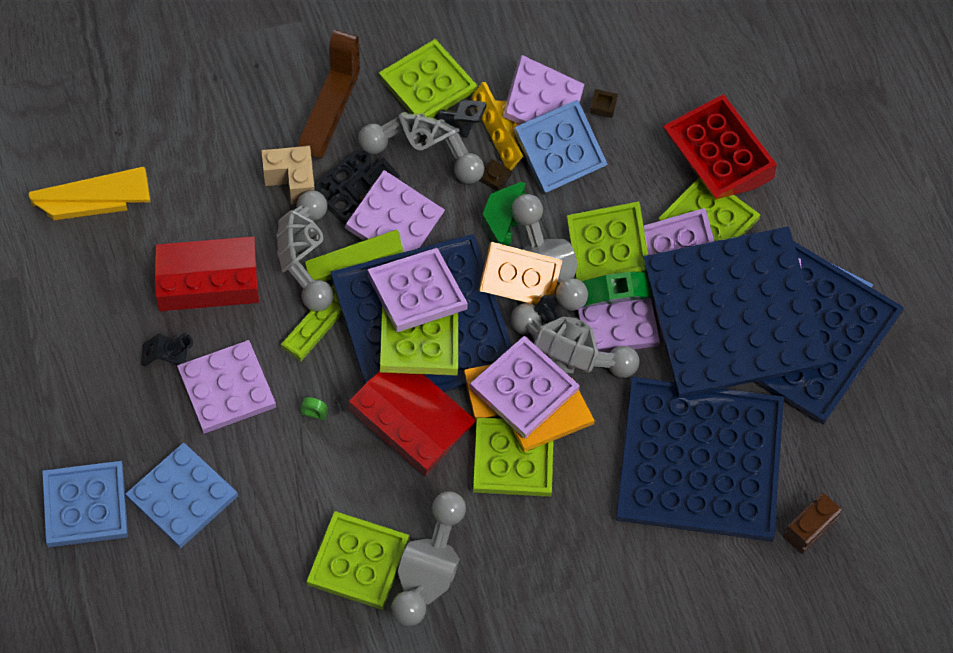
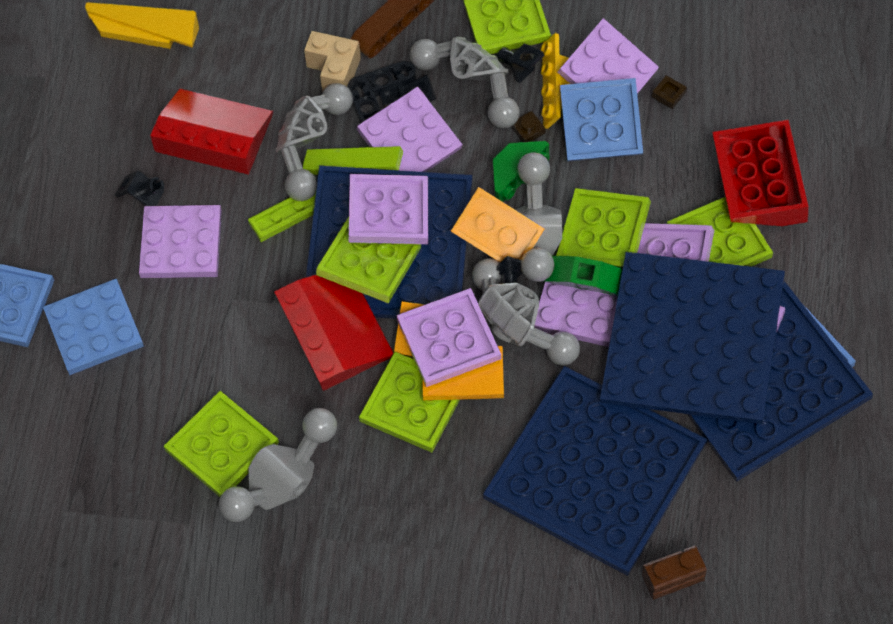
camera: 30 degrees right, 0 degrees up
bright green tile [300,397,328,421] -> none

